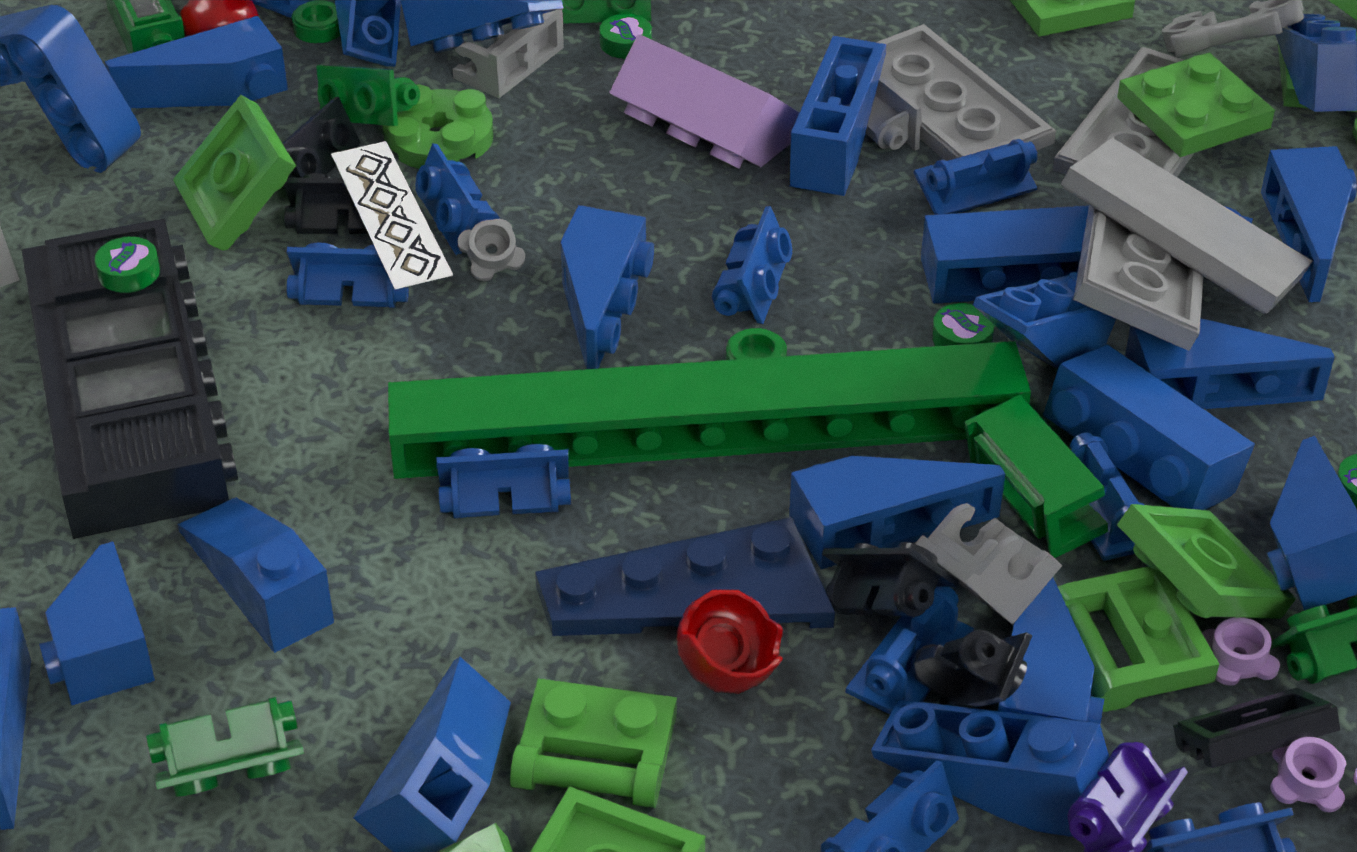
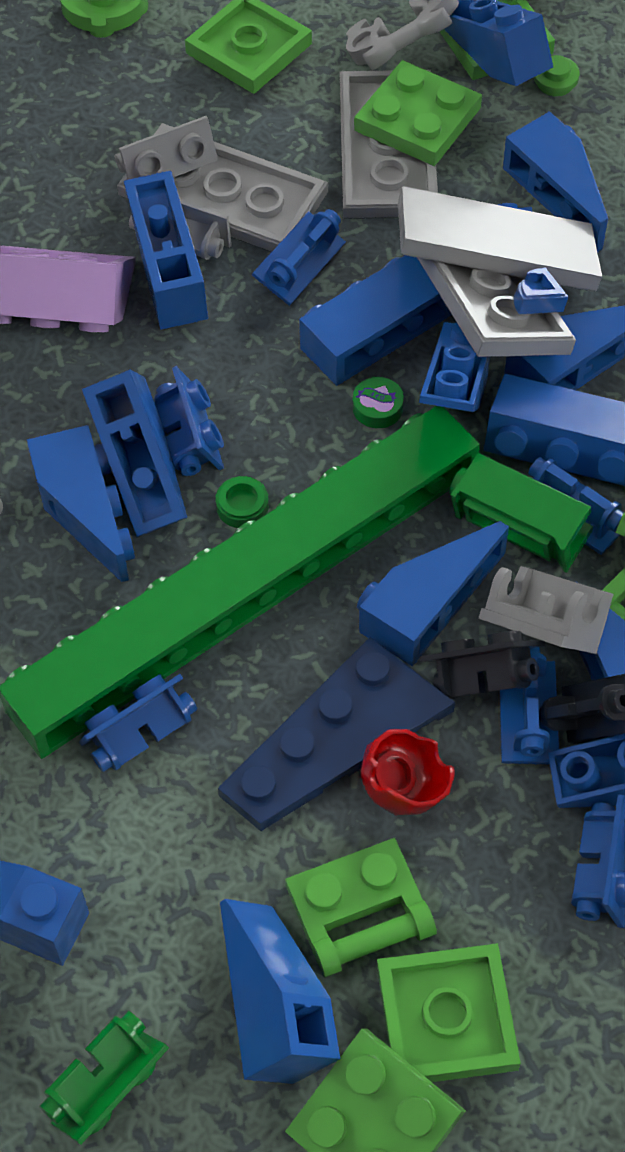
camera: 30 degrees left, 15 degrees up
none -> blue slope [82,370,187,537]
none -> light grey hinge [115,116,218,179]
none -> blue tile [514,267,568,314]

